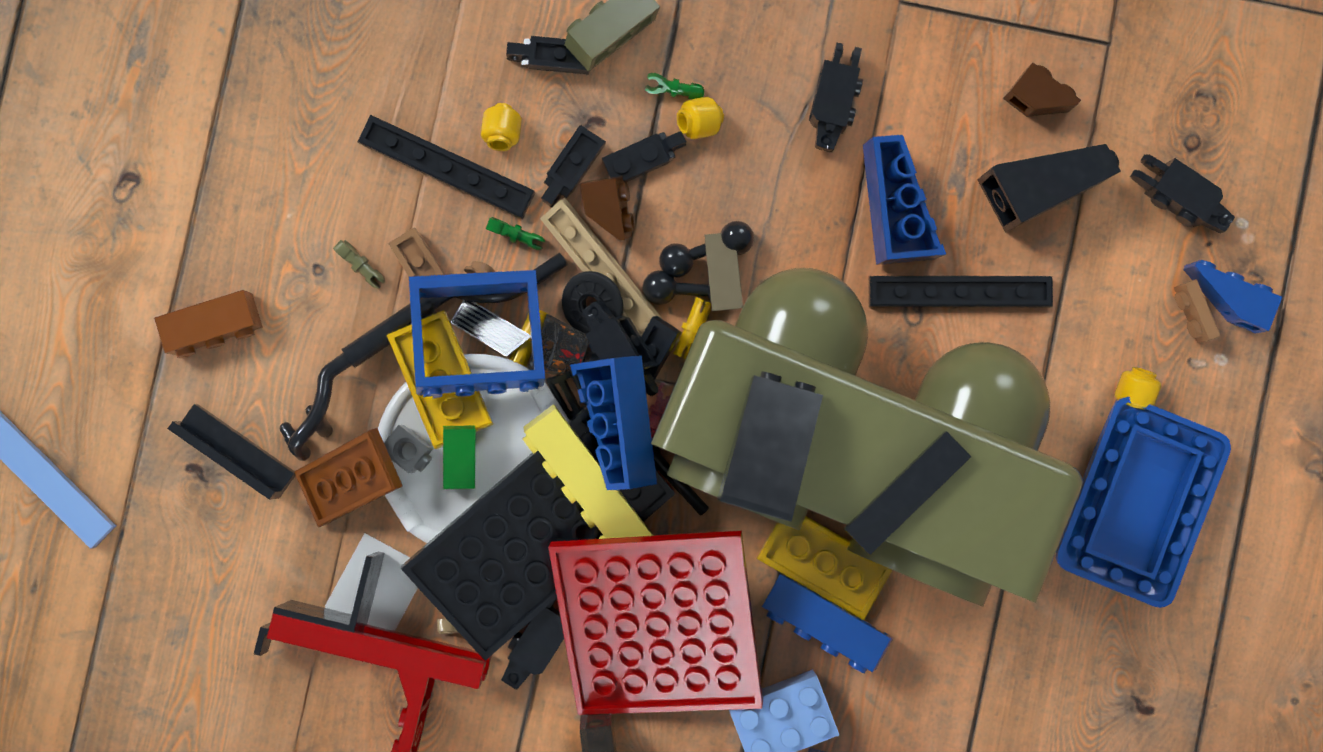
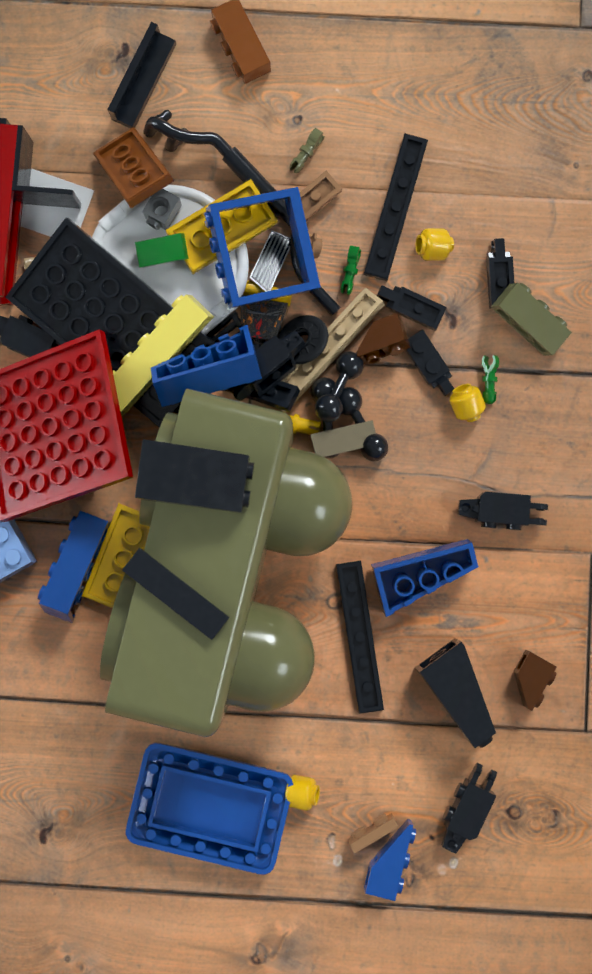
camera: 85 degrees right, 0 degrees up
none -> black piece [315,351,364,422]

